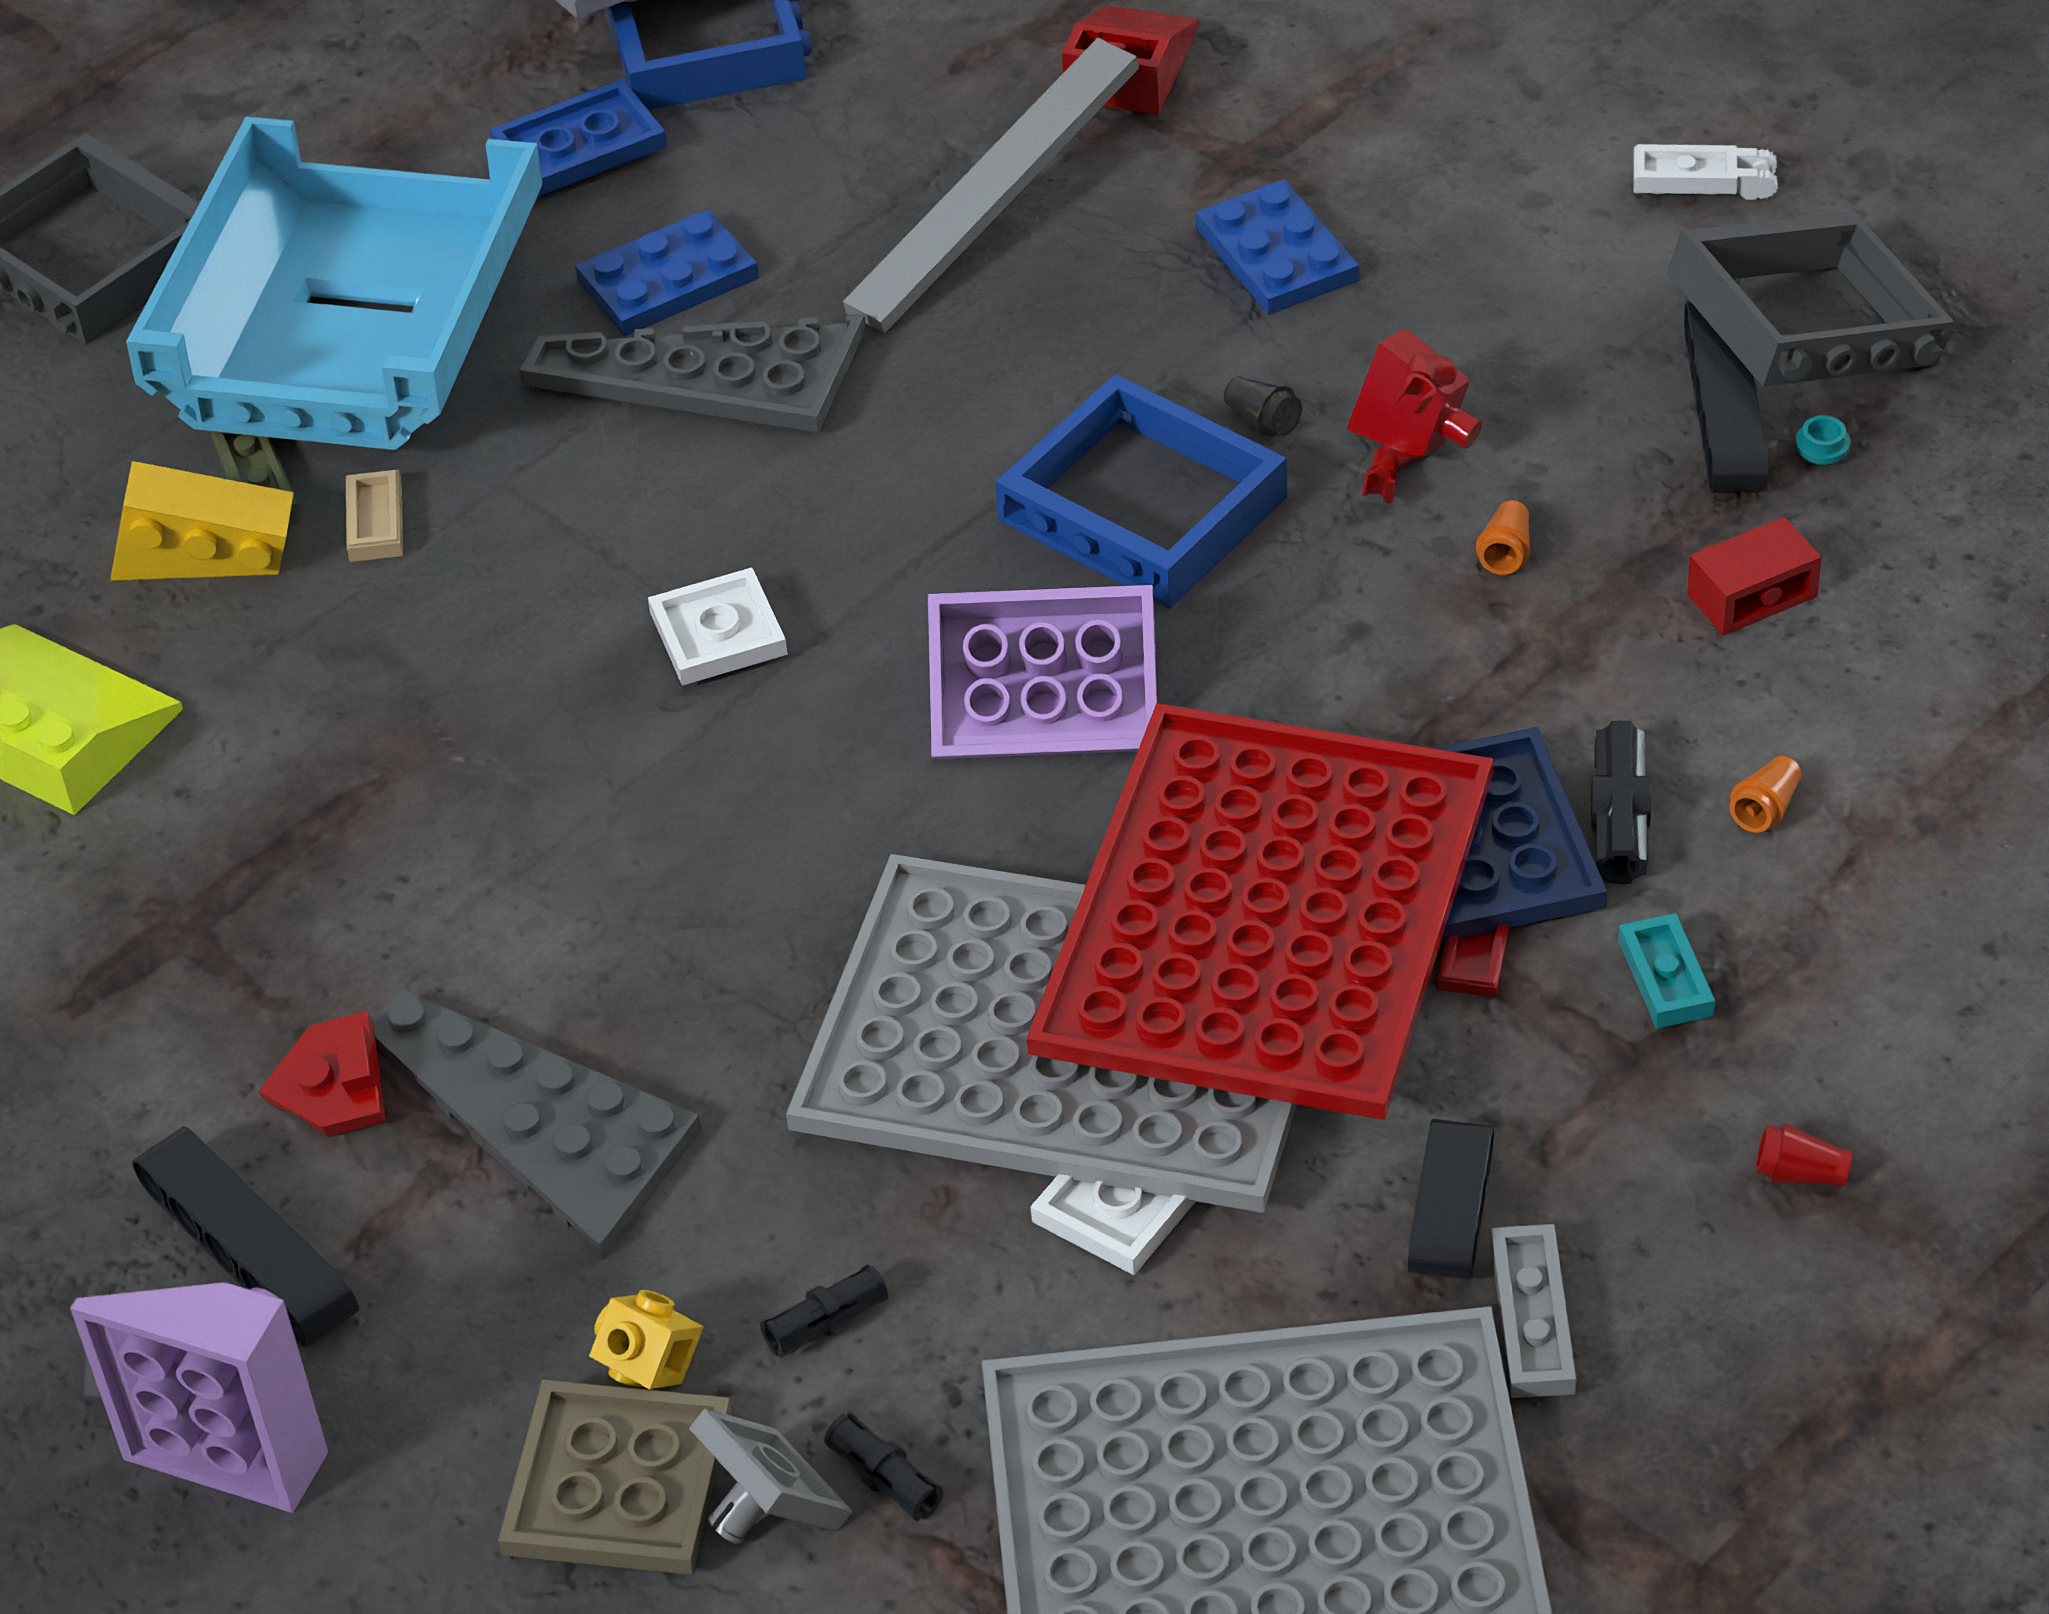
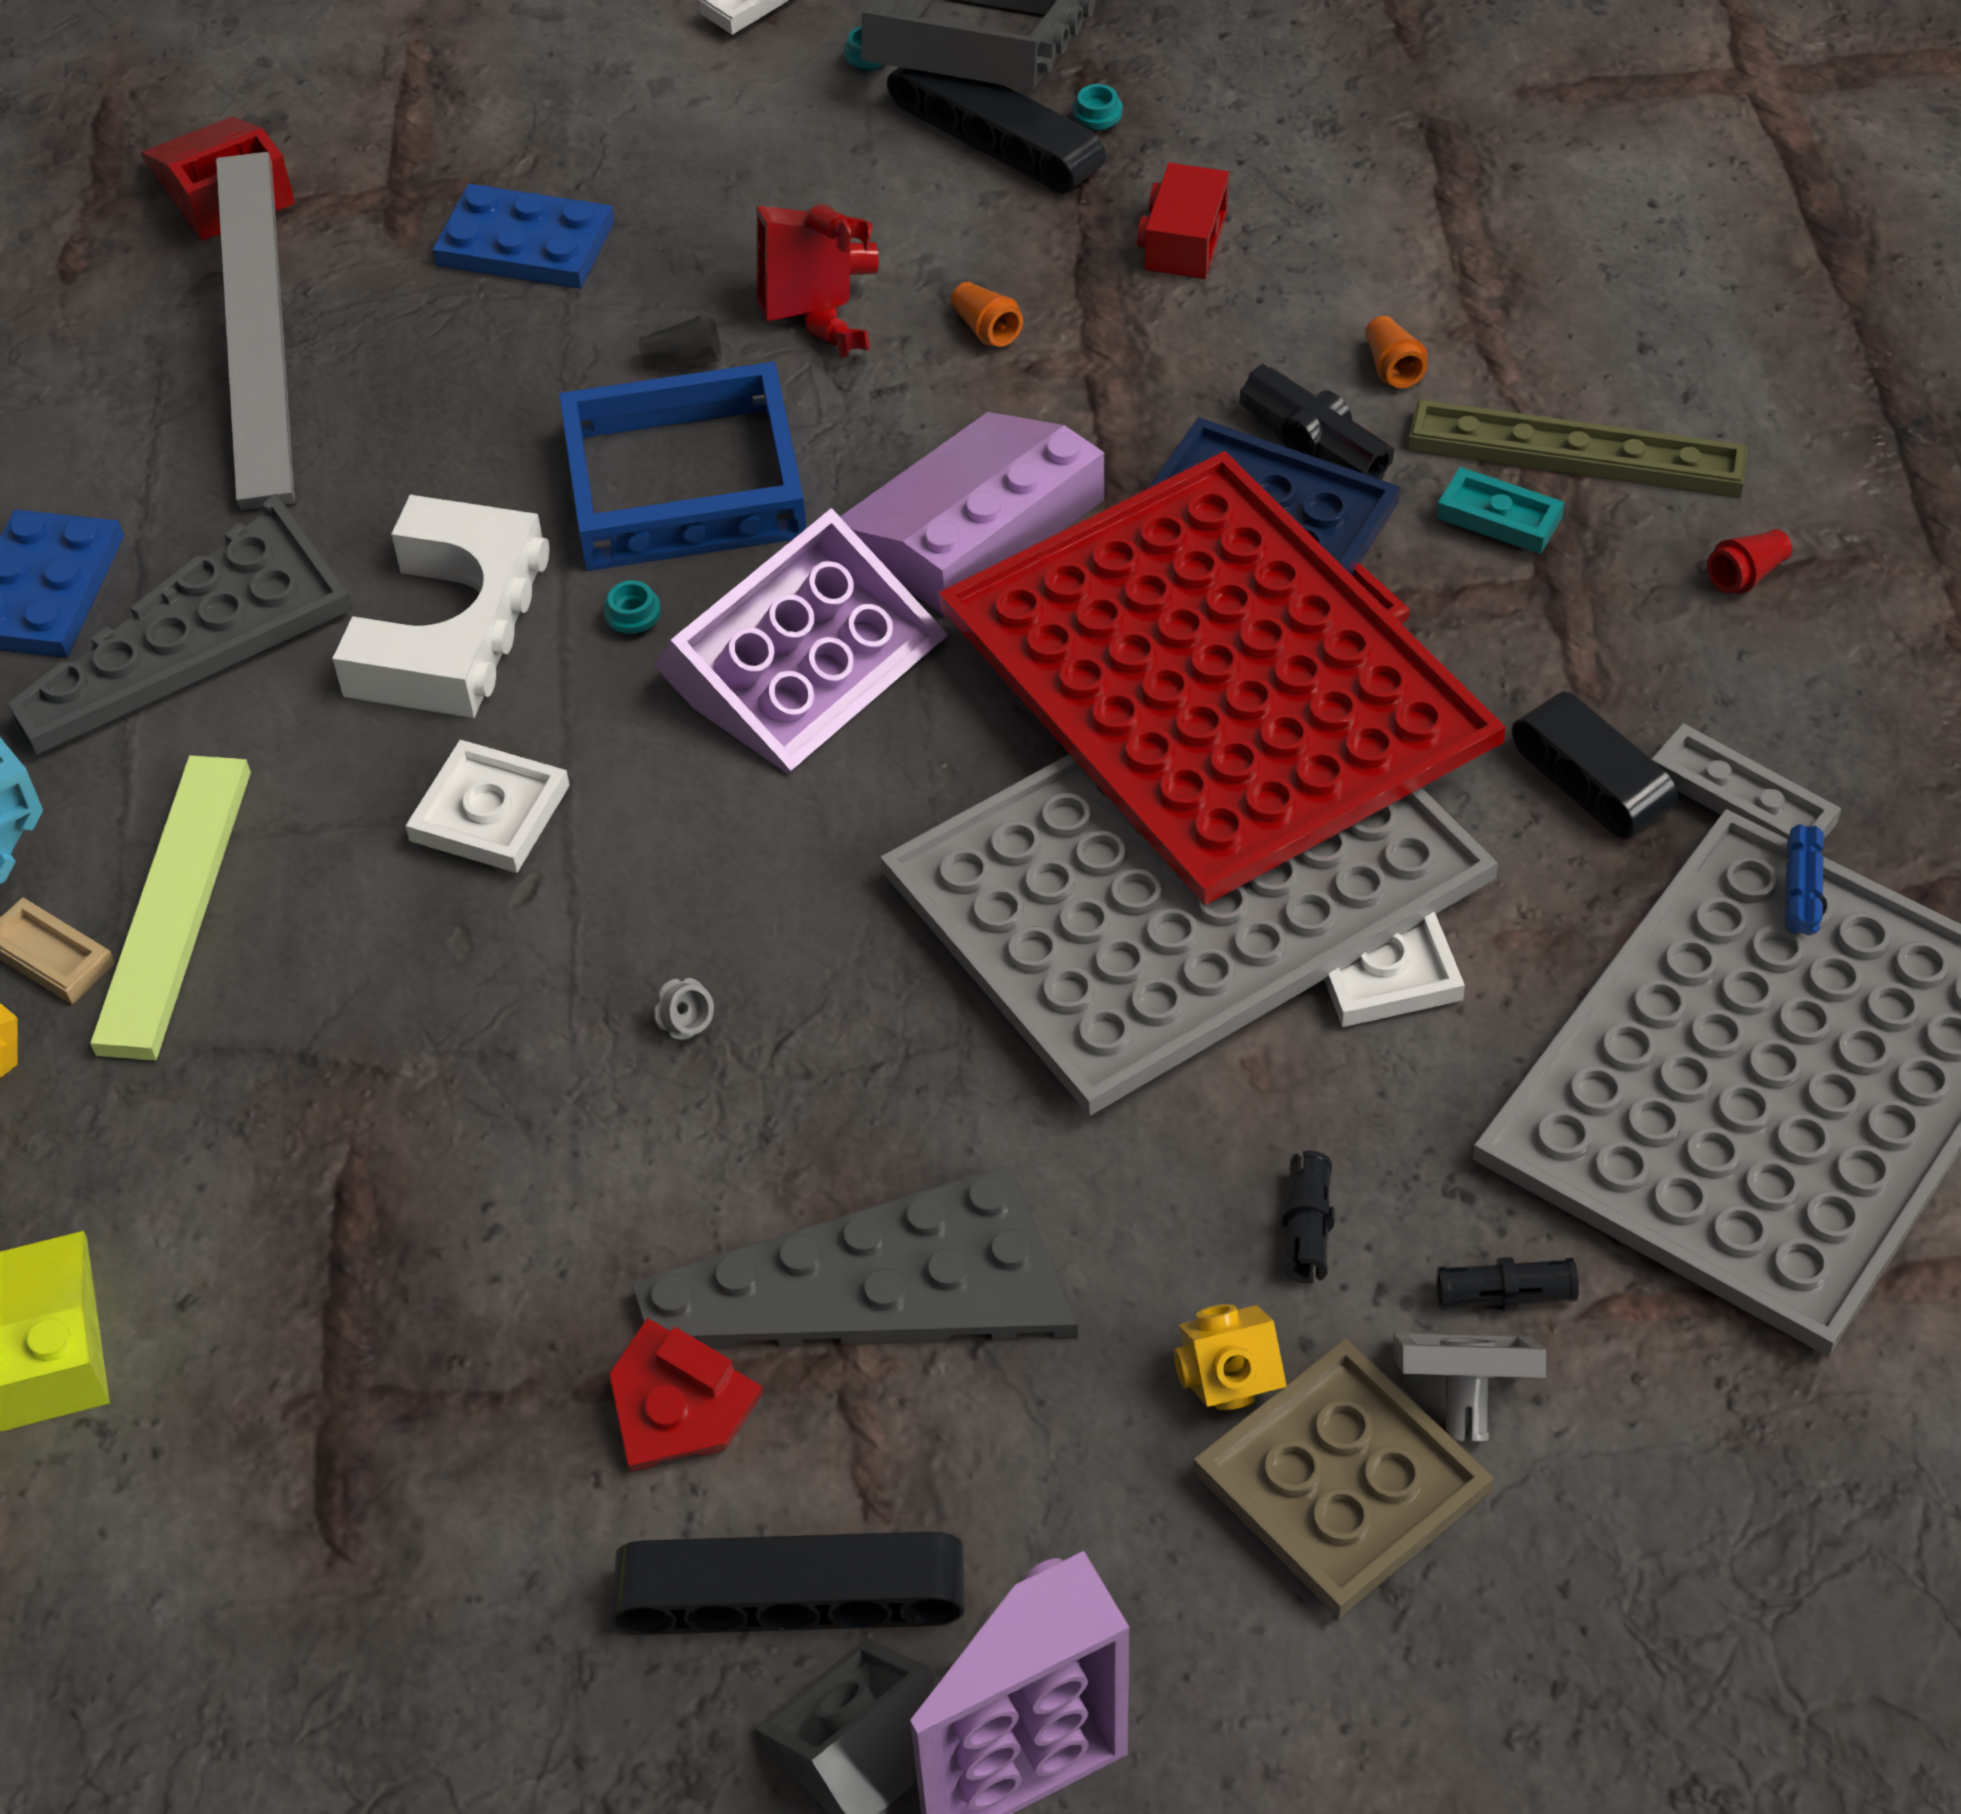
camera: 50 degrees left, 5 degrees up
none -> yellowish green tile [90,755,251,1061]
none -> white arch [332,495,550,718]
none -> teal plate [603,580,661,634]
none -> light grey plate [653,978,714,1040]
none -> lavender slope [840,412,1104,618]
none -> olive tile [1408,399,1749,498]
none -> blue axle [1785,824,1824,936]

